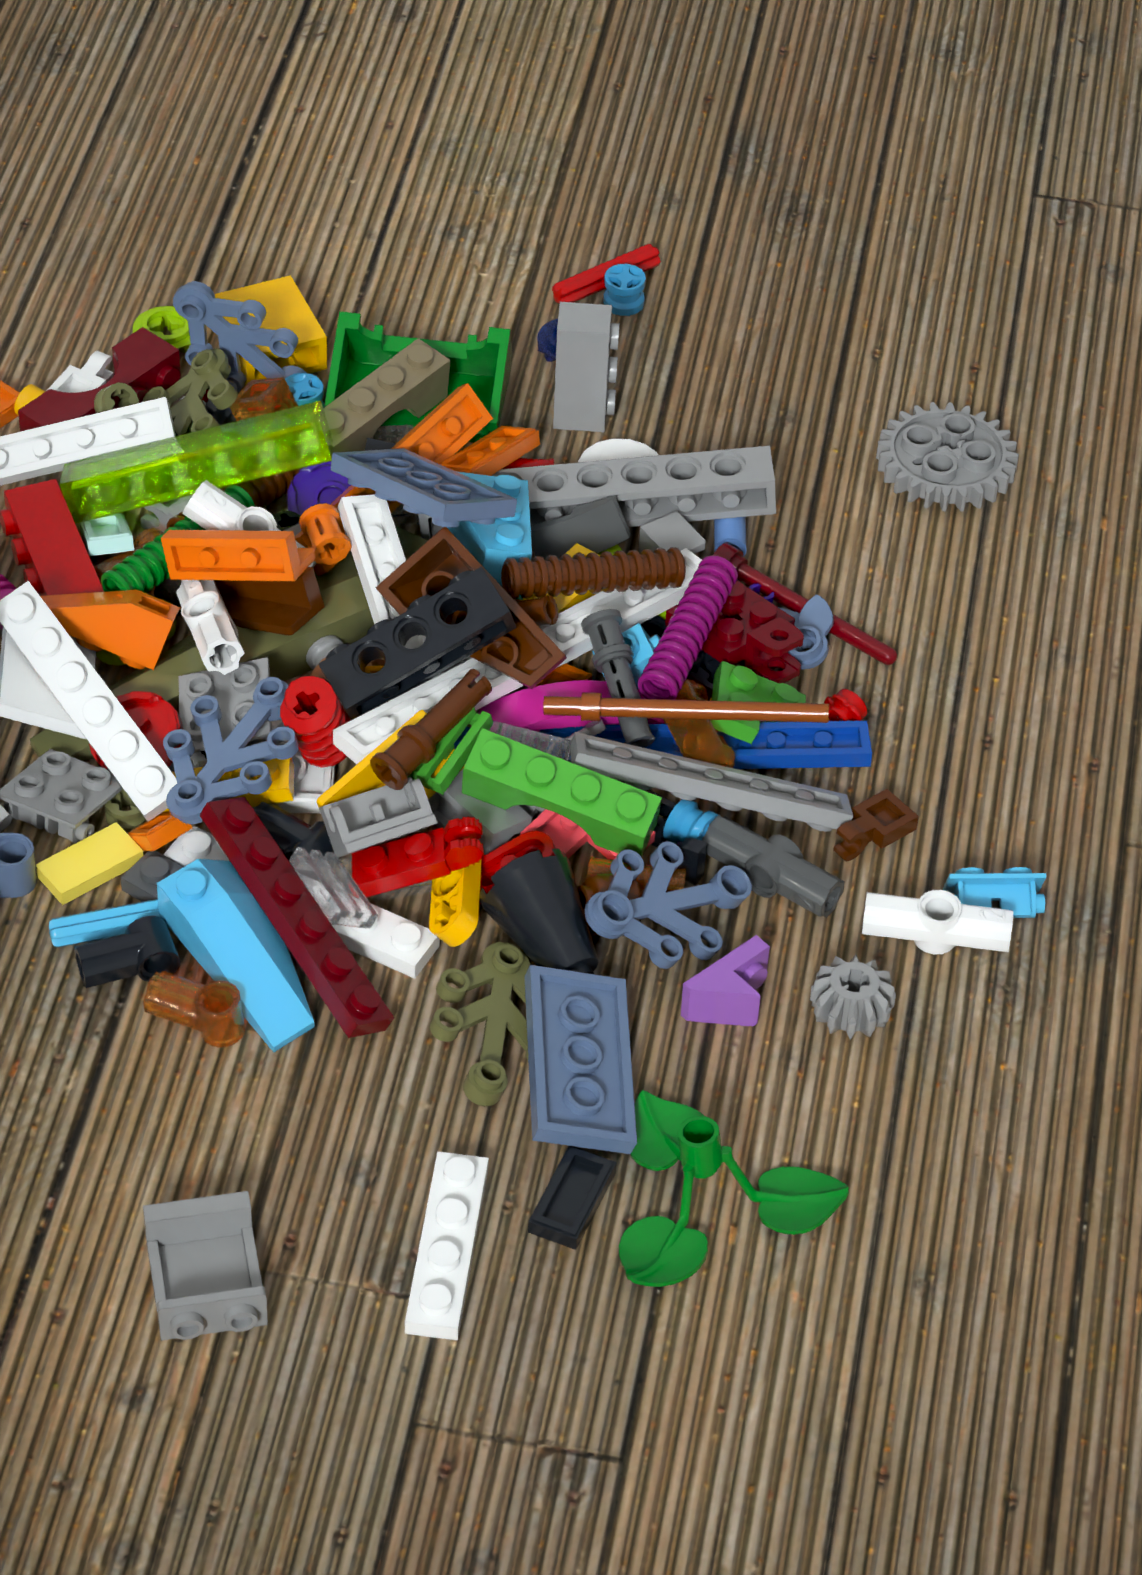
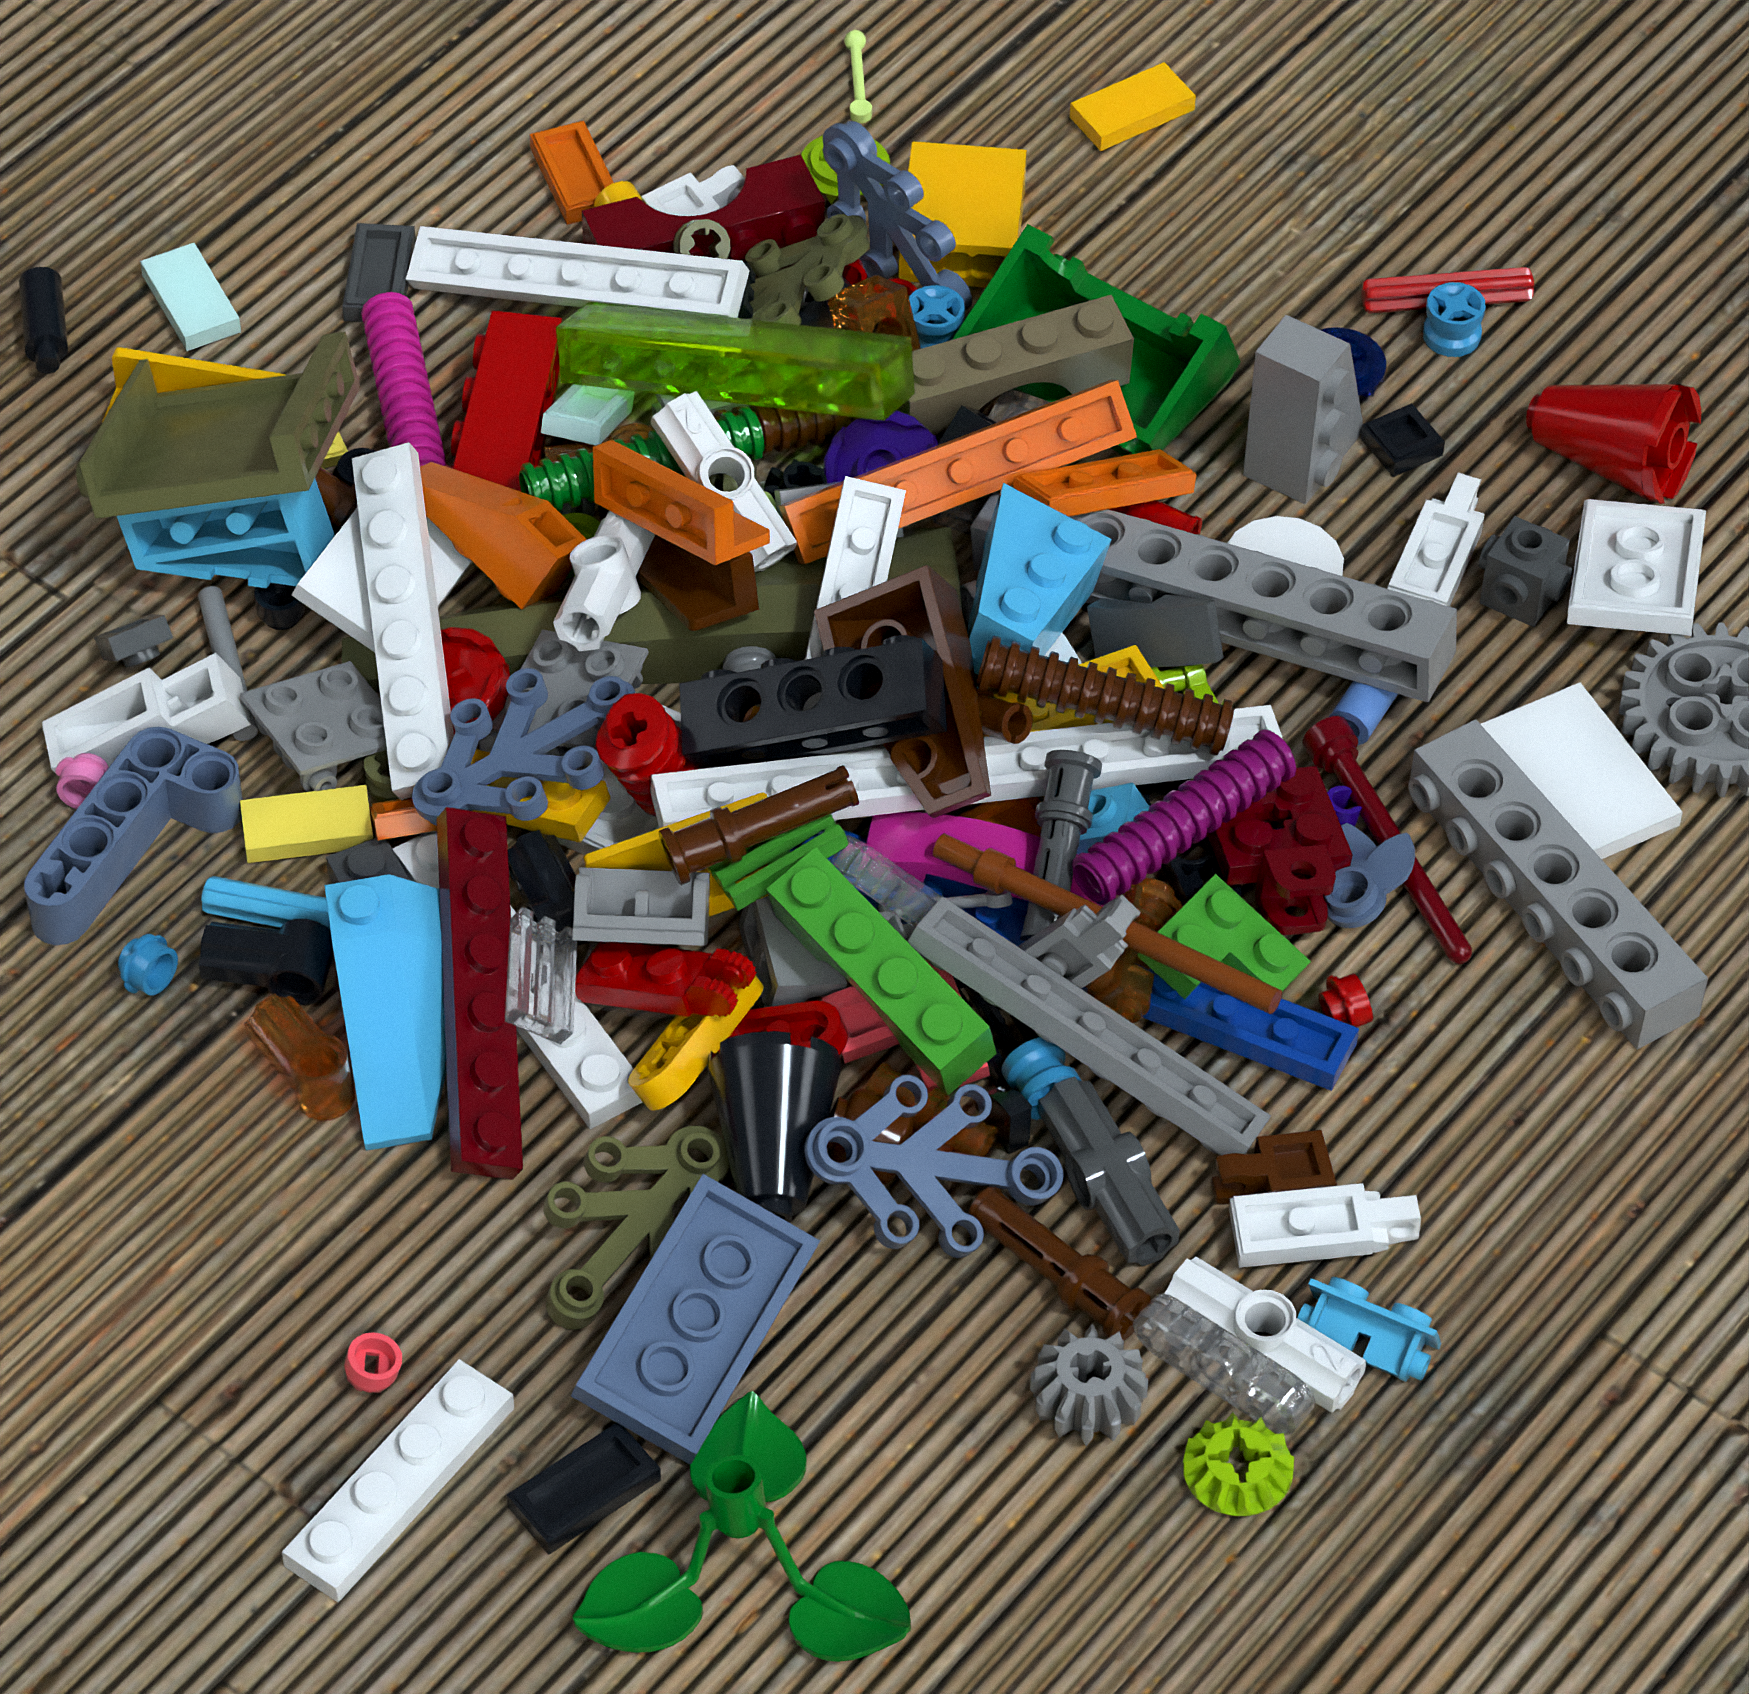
camera: 30 degrees right, 5 degrees up
light grey panel [143,1191,268,1341] -> none
orange bush [299,503,352,565] -> none
sand blue plate [331,448,517,528] -> none
light grey panel [638,511,706,554] -> none
medium lavender slope [680,935,770,1026] -> none
none -> dark azure plate [118,934,178,995]
none -> coral hinge [344,1332,402,1393]
none -> yellowish green hinge [844,30,872,123]
none -> reddish brown pin [968,1186,1152,1340]
none -> light grey hinge [1018,895,1141,989]
none -> yellow tile [1069,62,1196,151]
none -> clear beam [1133,1294,1315,1435]
none -> lime gear [1183,1412,1294,1516]
none -> white hinge [1229,1183,1421,1268]
none -> black tile [1361,403,1445,477]
none -> white hinge [1387,473,1485,607]
none -> light grey brick [1408,719,1708,1050]
none -> dark grey brick [1478,516,1572,627]
none -> white tile [1481,682,1683,859]
none -> red cone [1526,384,1702,504]
none -> white tile [1567,499,1706,636]

